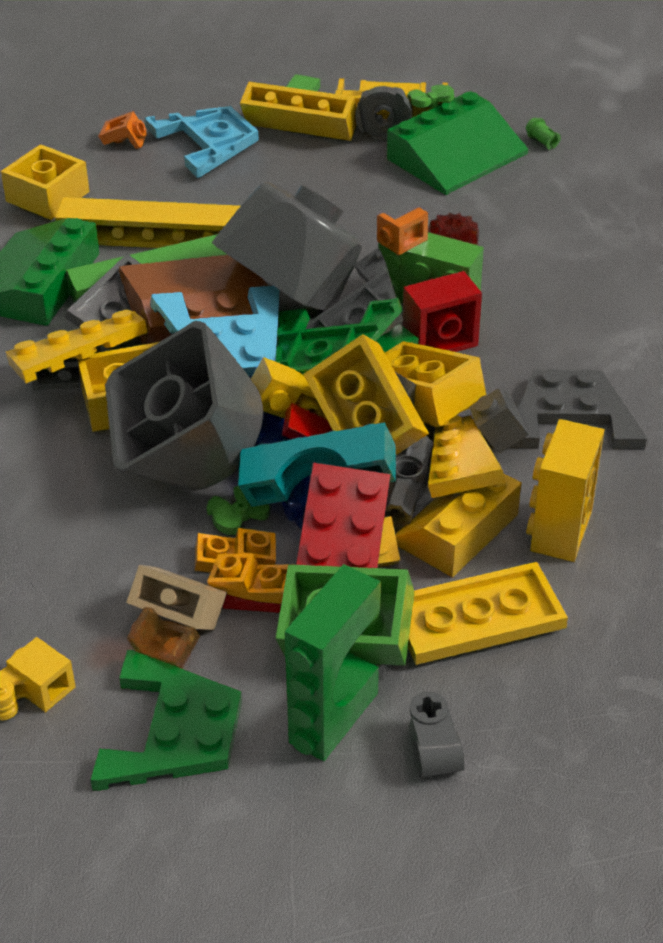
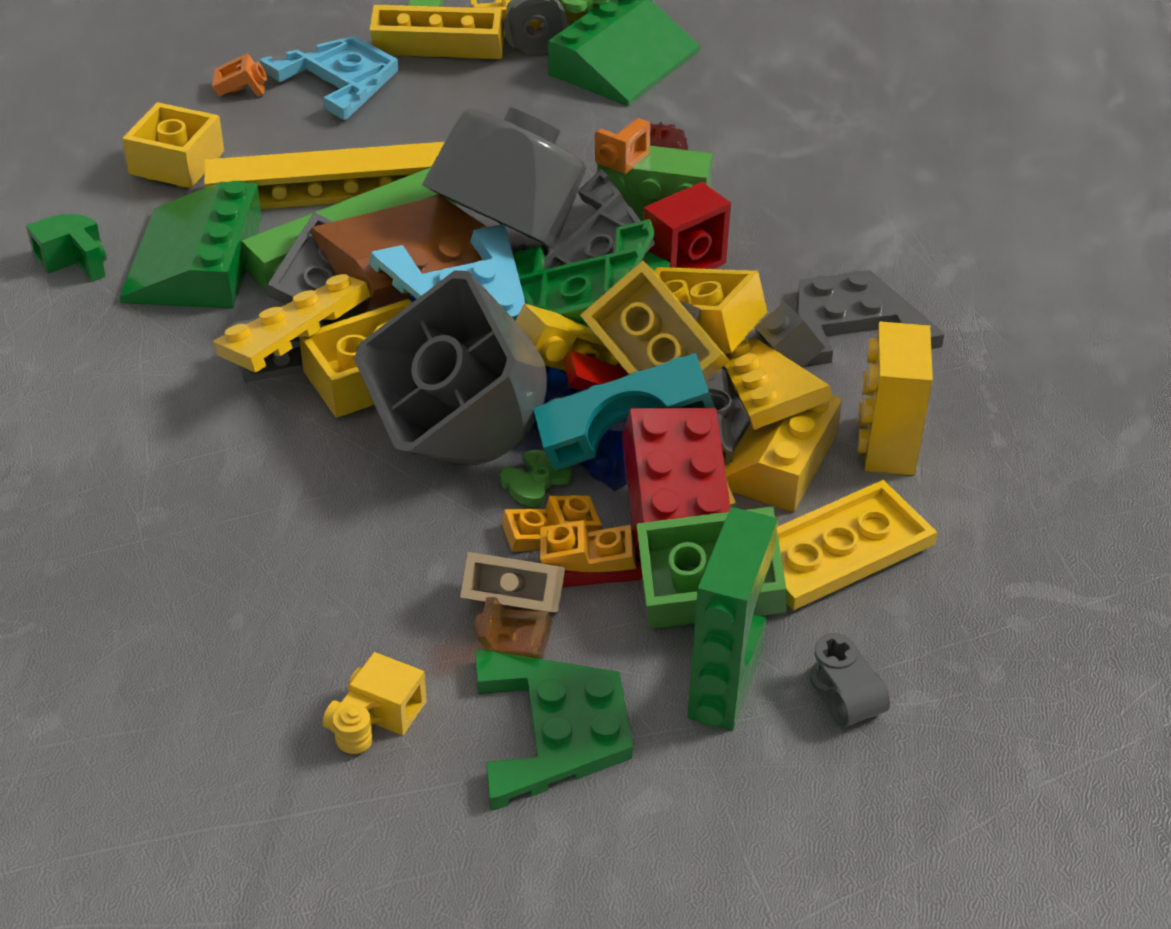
camera: 15 degrees left, 0 degrees up
bright green pin [525,117,561,150] -> none

